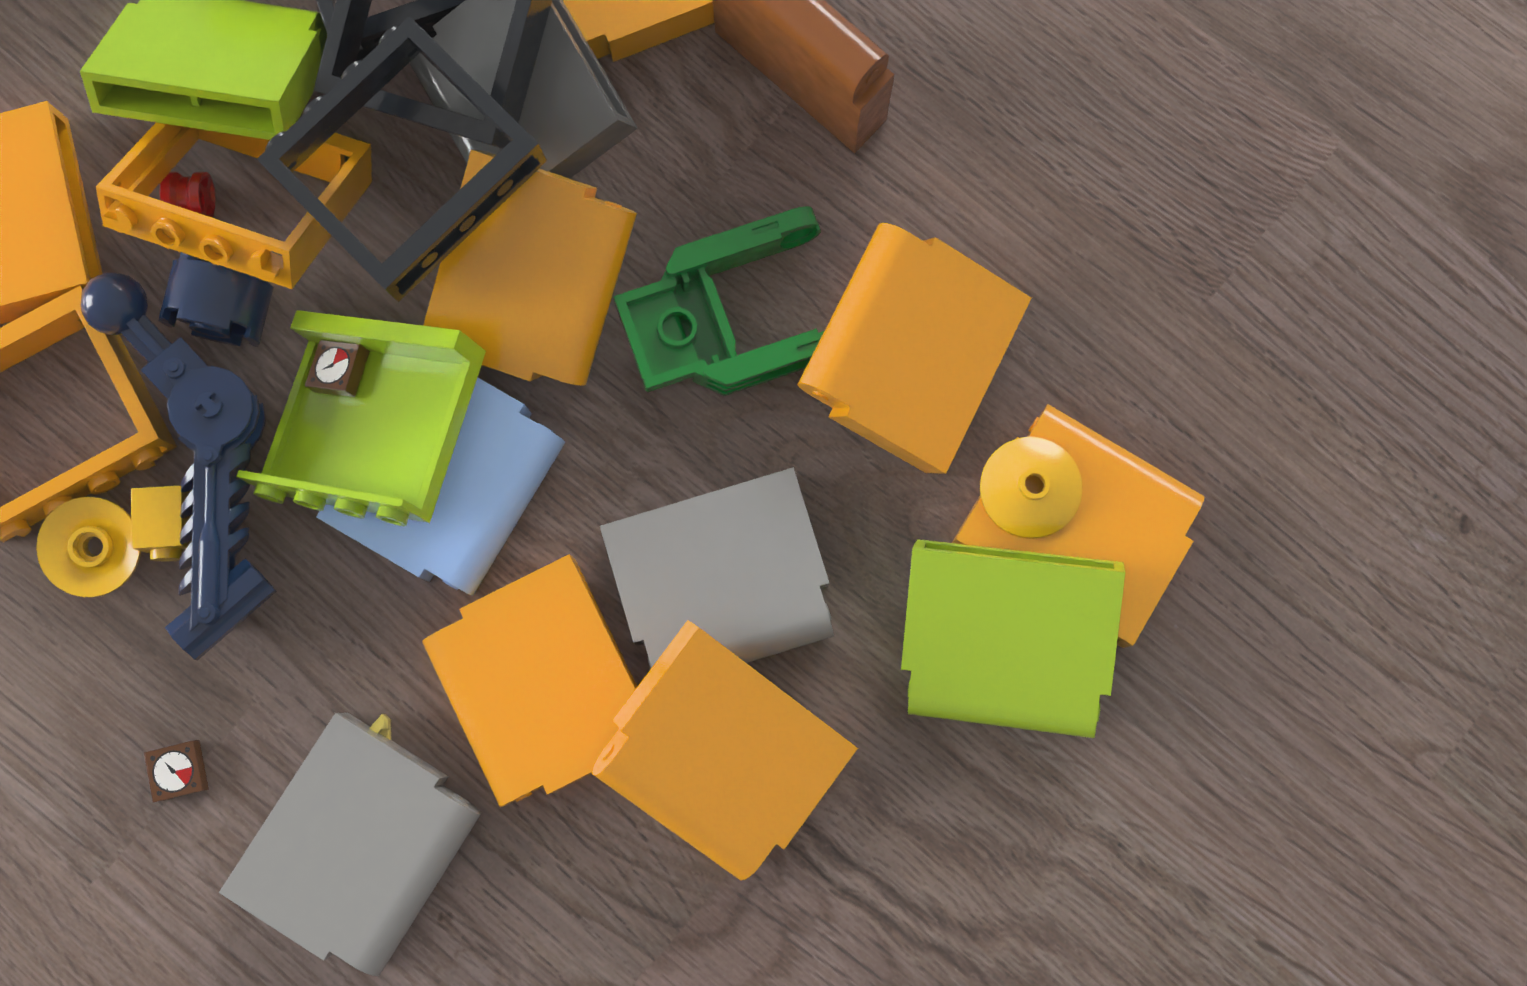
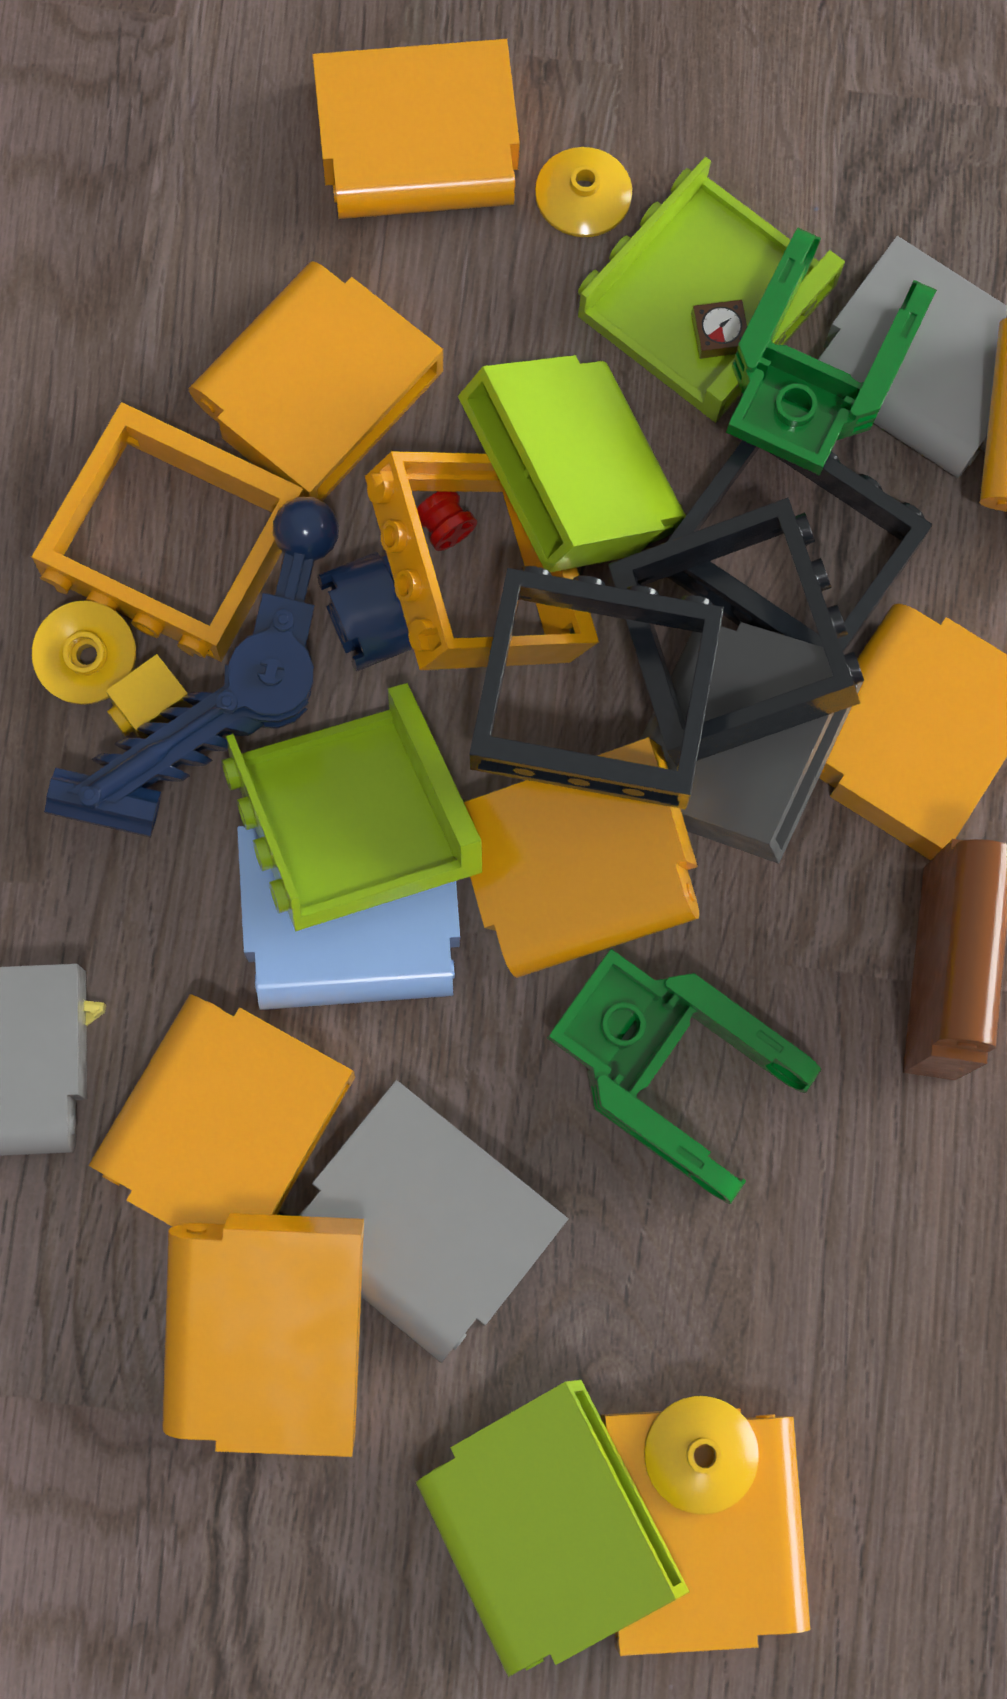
camera: 45 degrees right, 5 degrees down
reddish brown tile [305,340,370,397] -> none
light orange piece [798,223,1032,474] -> none

